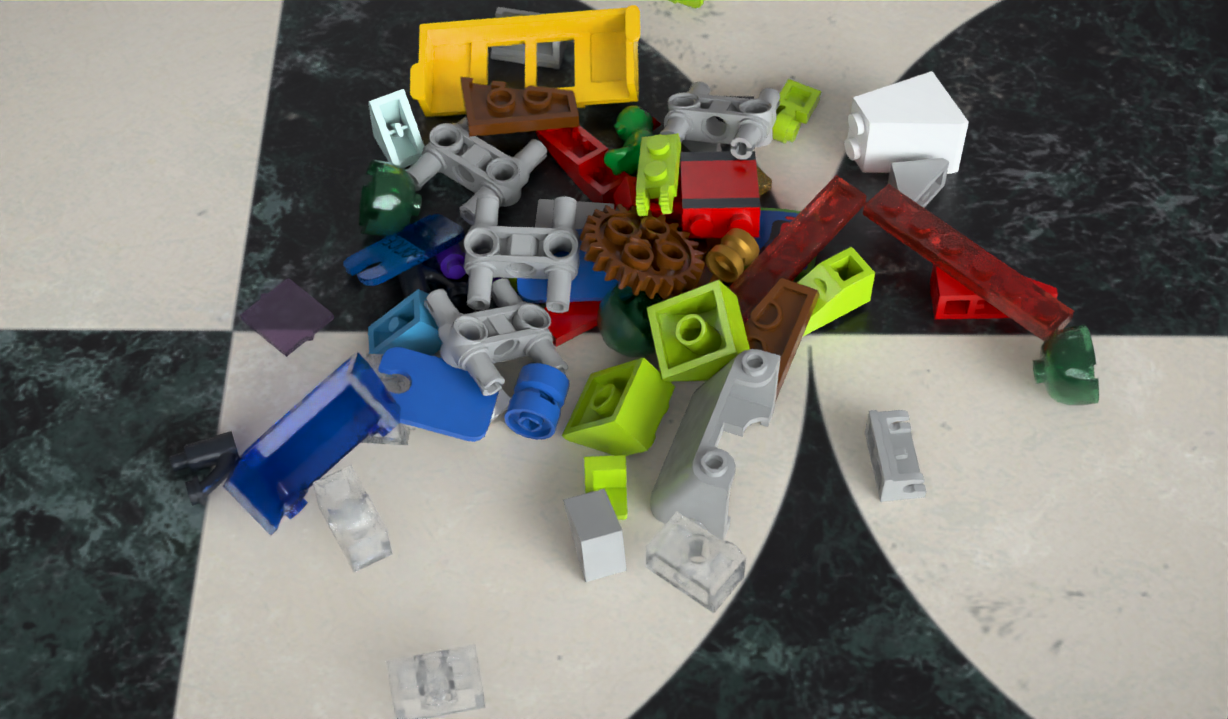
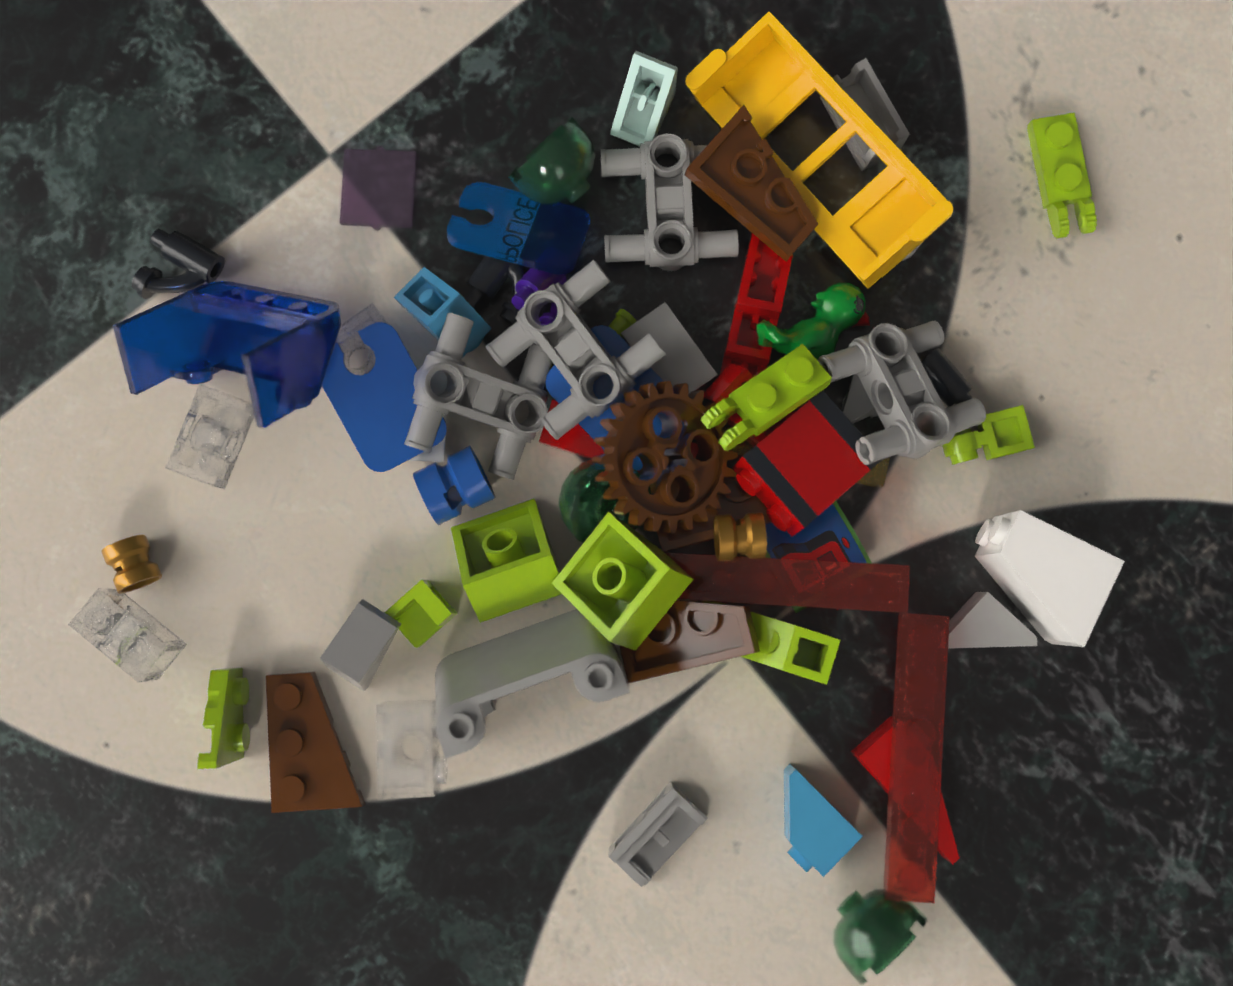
camera: 55 degrees right, 30 degrees up
none -> pearl gold wheel [101,534,162,594]
none -> lime wing [197,668,250,769]
none -> reddish brown wing [266,672,366,813]
none -> dark azure slope [784,764,863,877]

